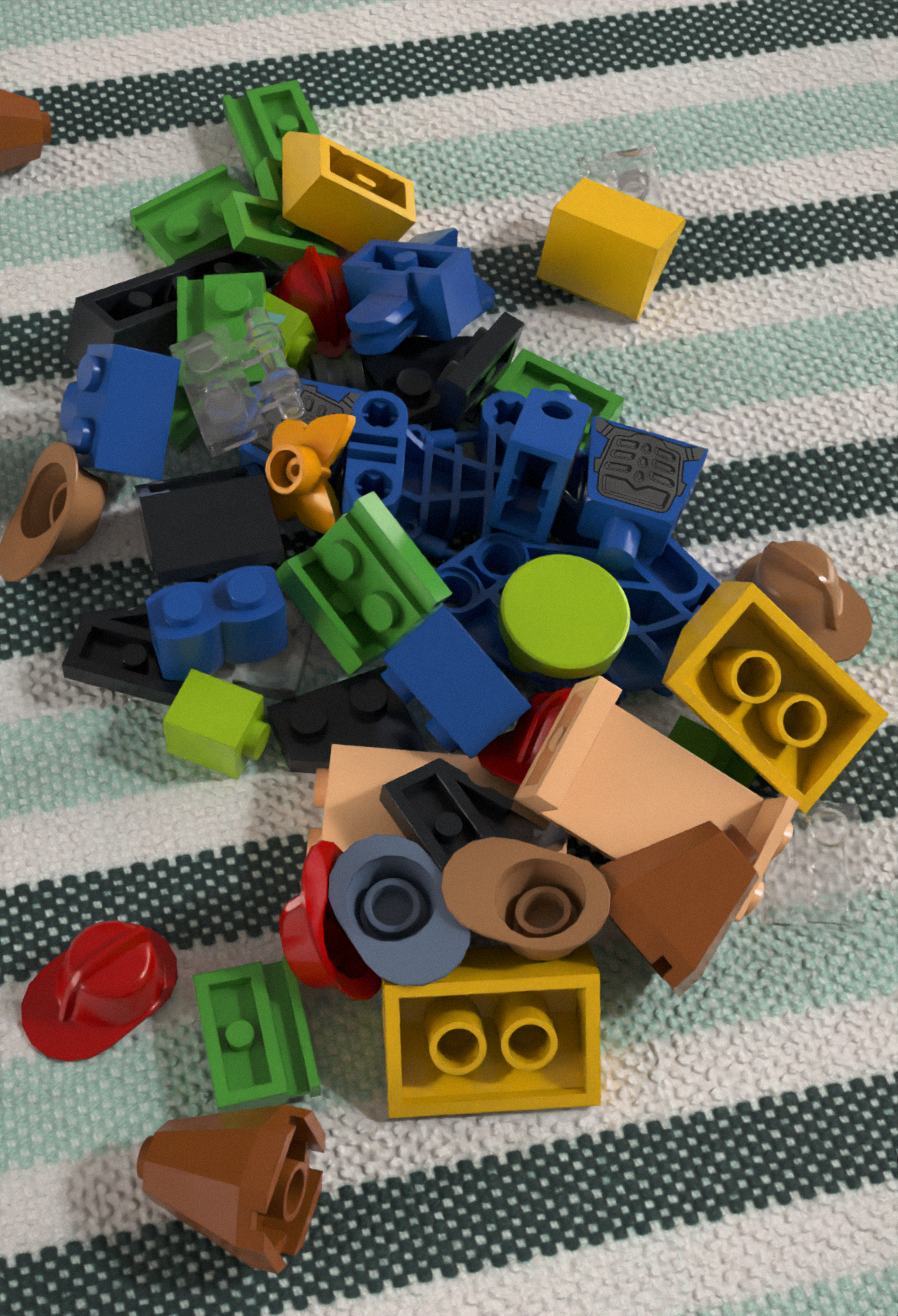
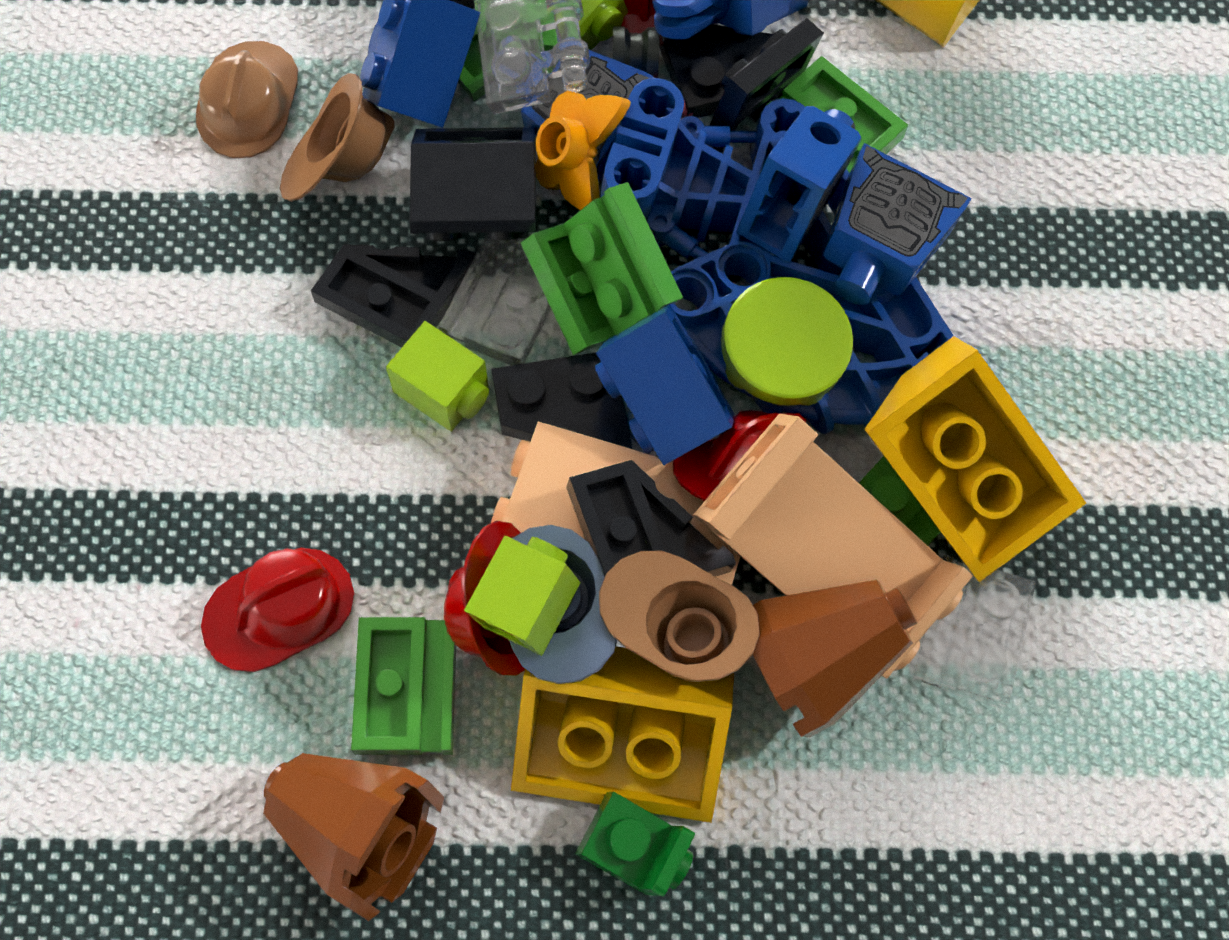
camera: 15 degrees right, 10 degrees up
blue brick [145,565,288,681] -> none
medium nougat piece [736,540,872,663] -> none
none -> lime brick [464,536,581,656]
none -> green bracket [575,791,695,897]

